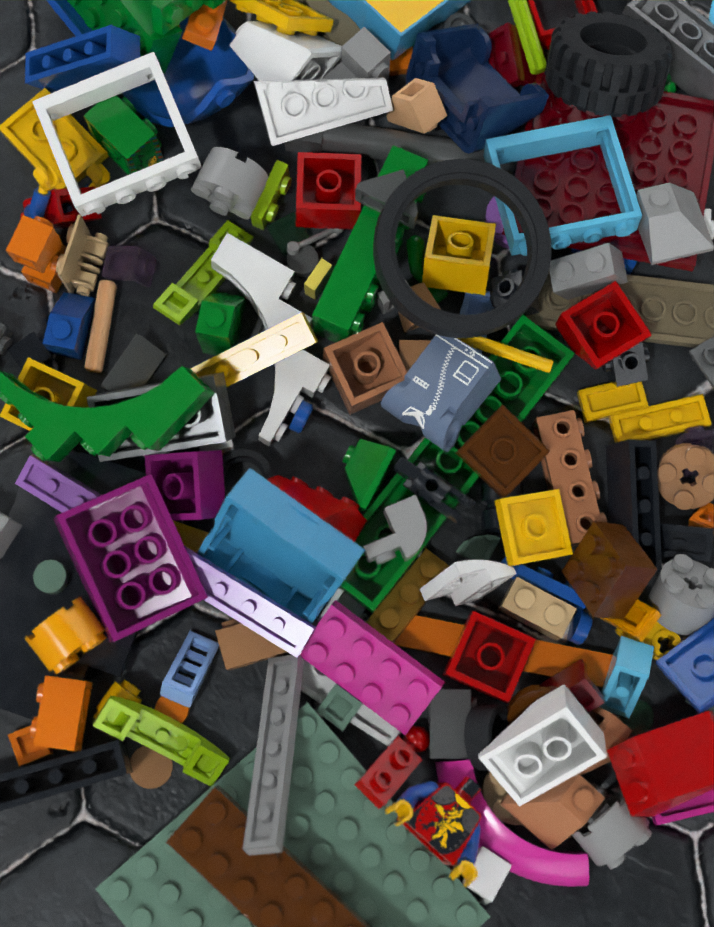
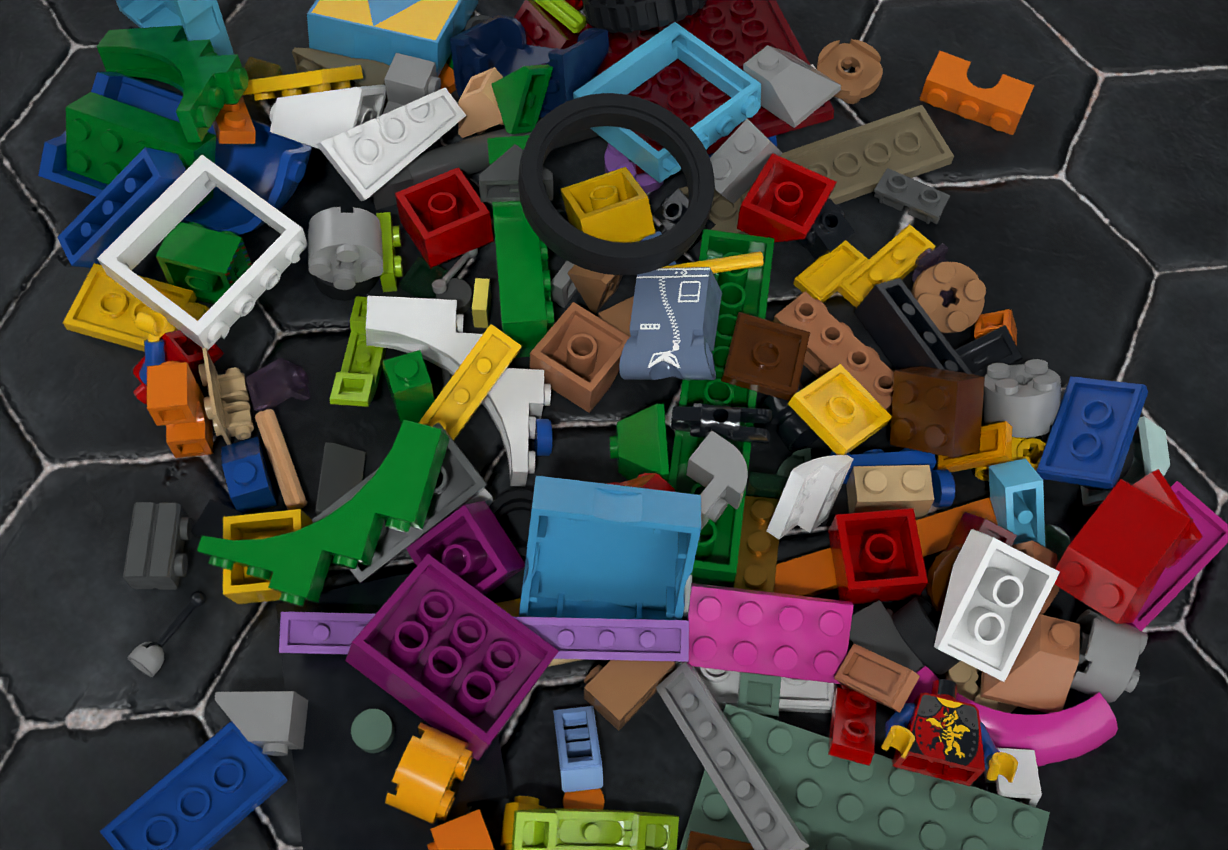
camera: 30 degrees left, 15 degrees down
none -> green slope [491,64,553,134]
none -> clear green tile [746,472,789,499]
none -> nougat tile [834,643,920,713]

